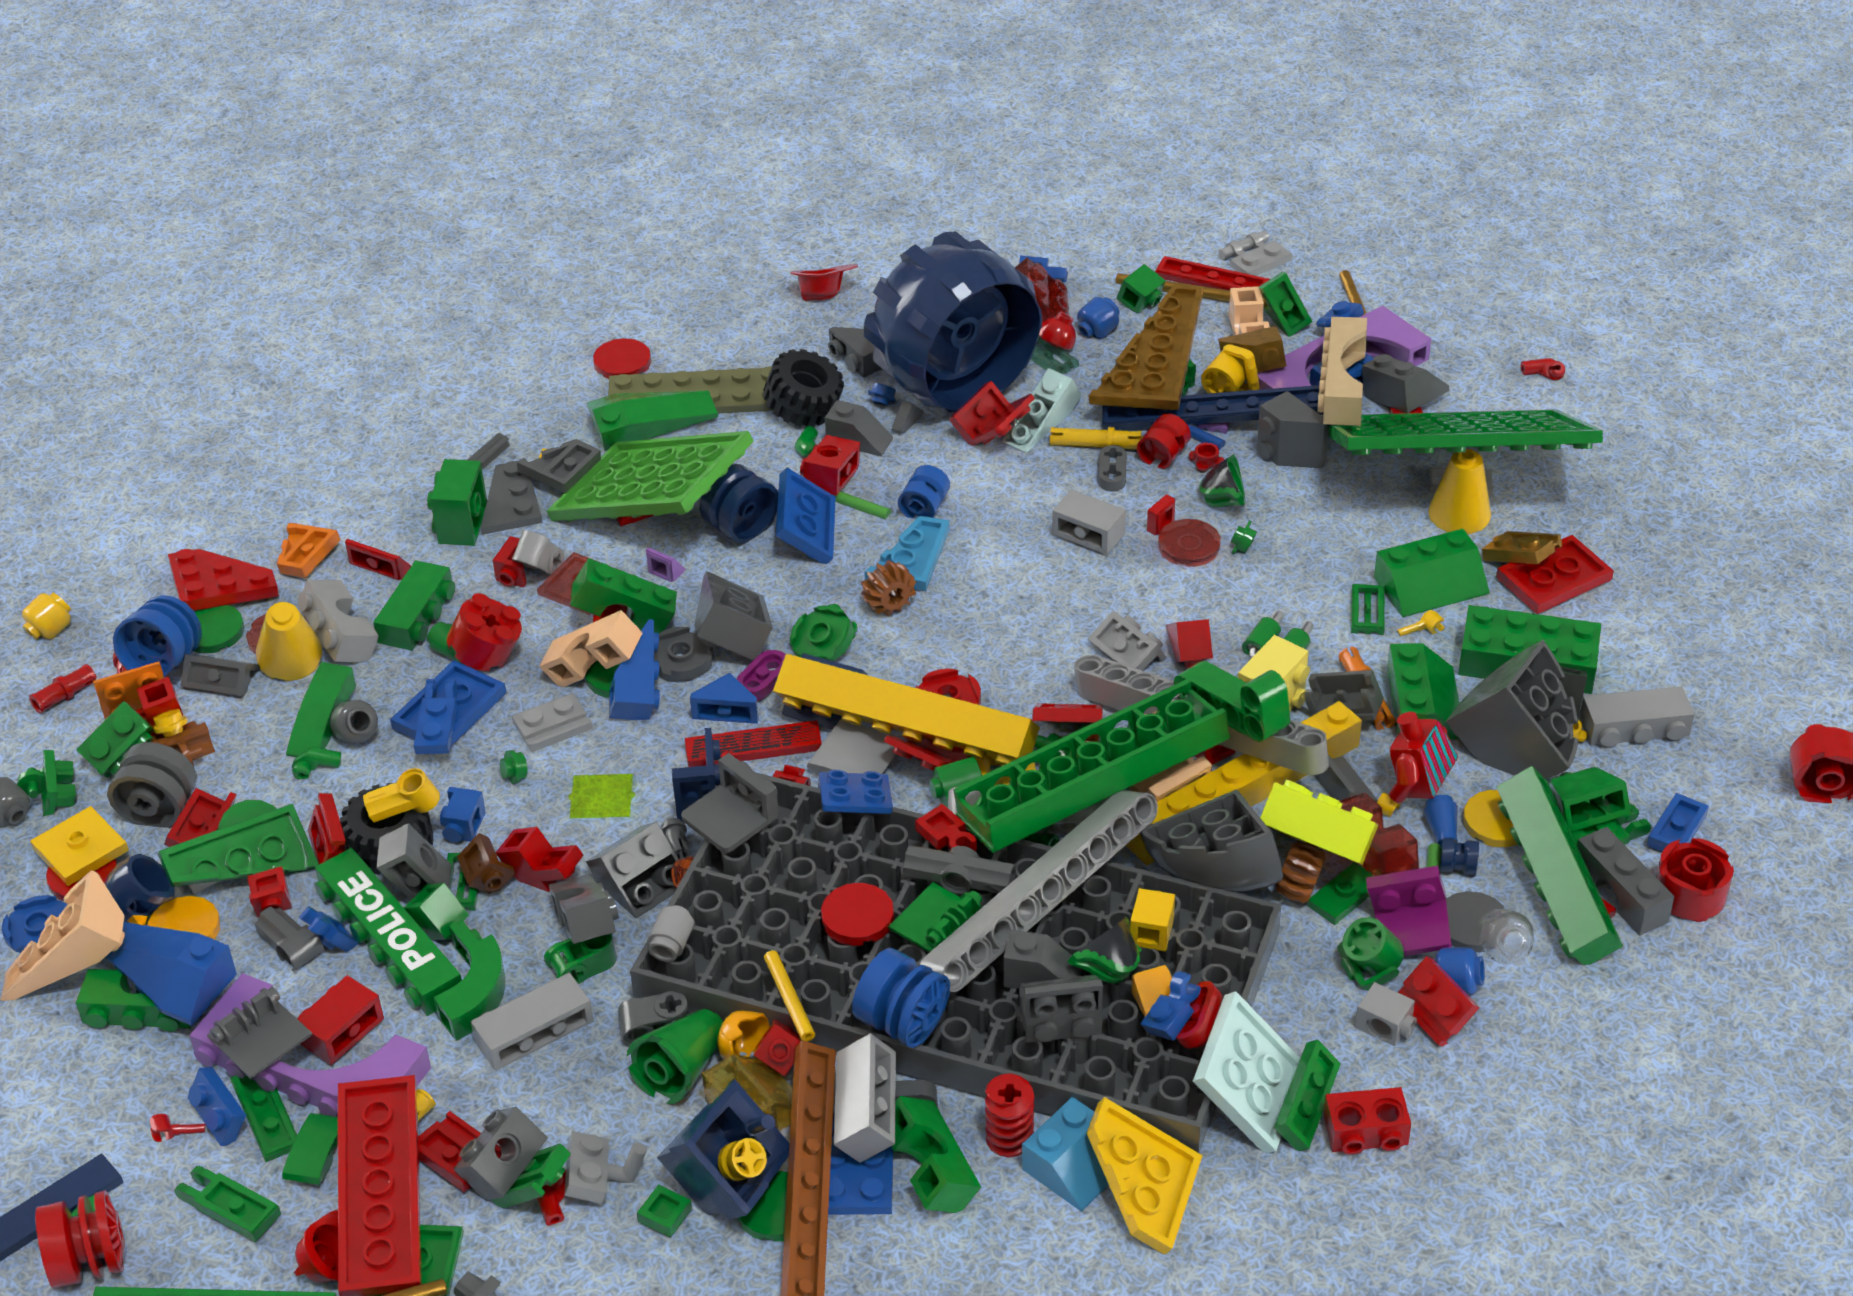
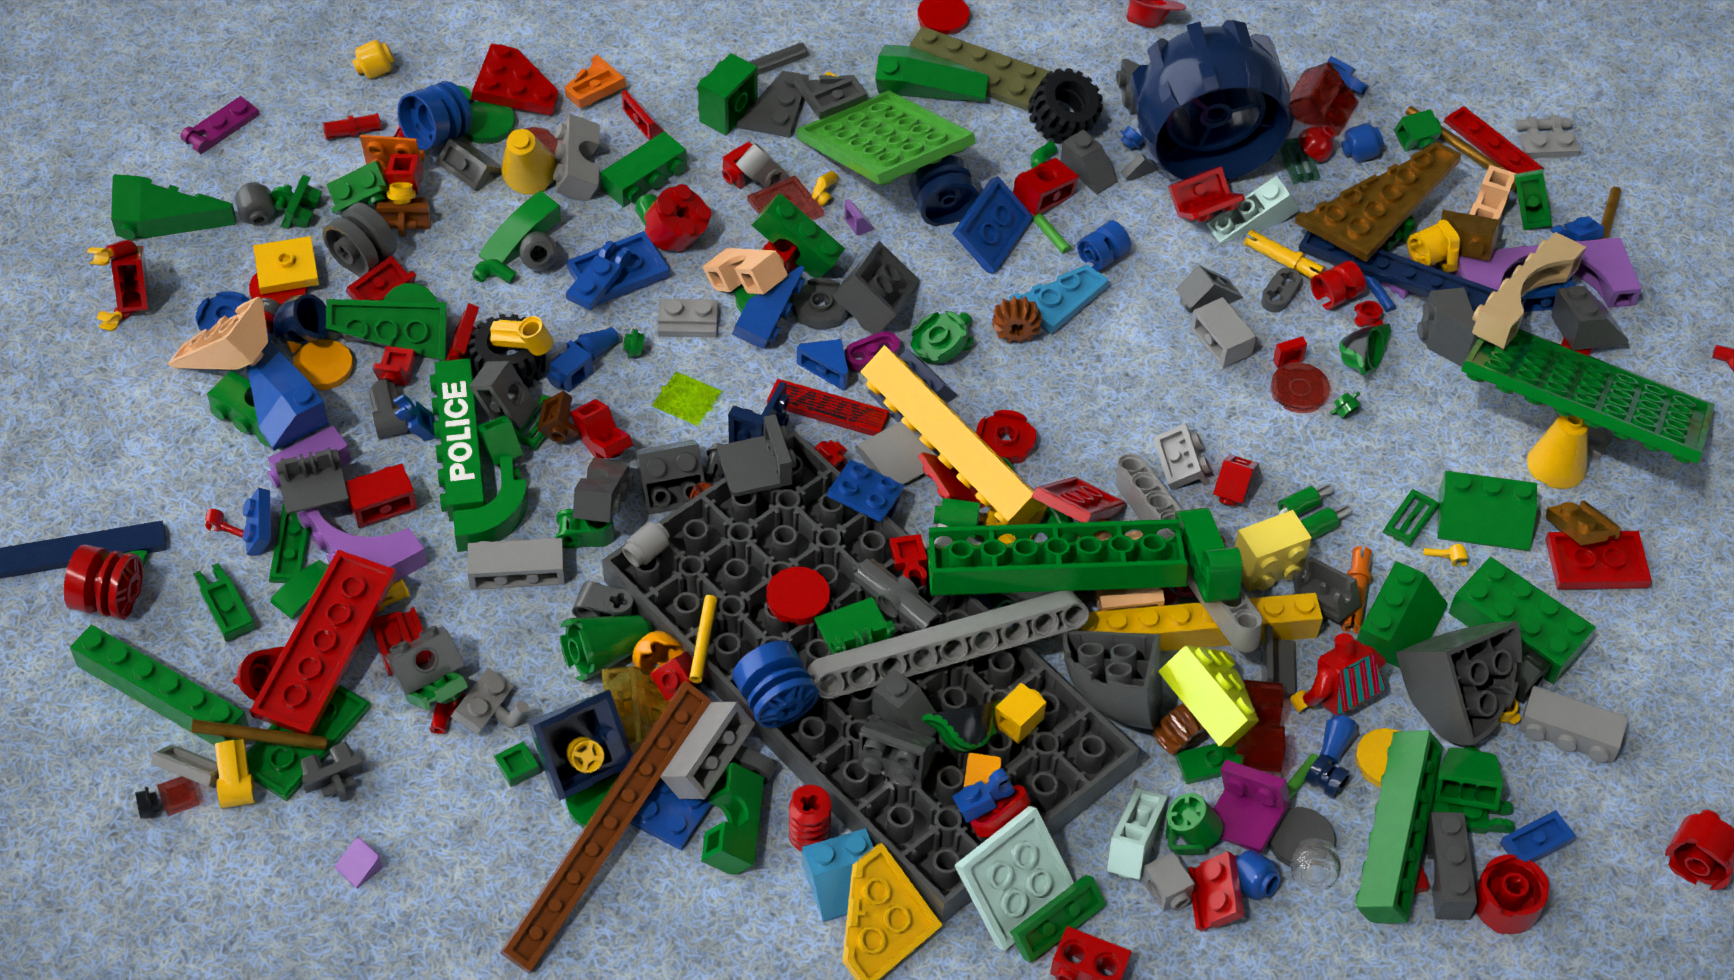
camera: 25 degrees right, 10 degrees up
none -> blue cone [574,327,619,361]
none -> yellow arm [812,171,838,206]
none -> light aqua slope [1107,788,1168,880]
none -> dark grey slope [1175,265,1243,312]

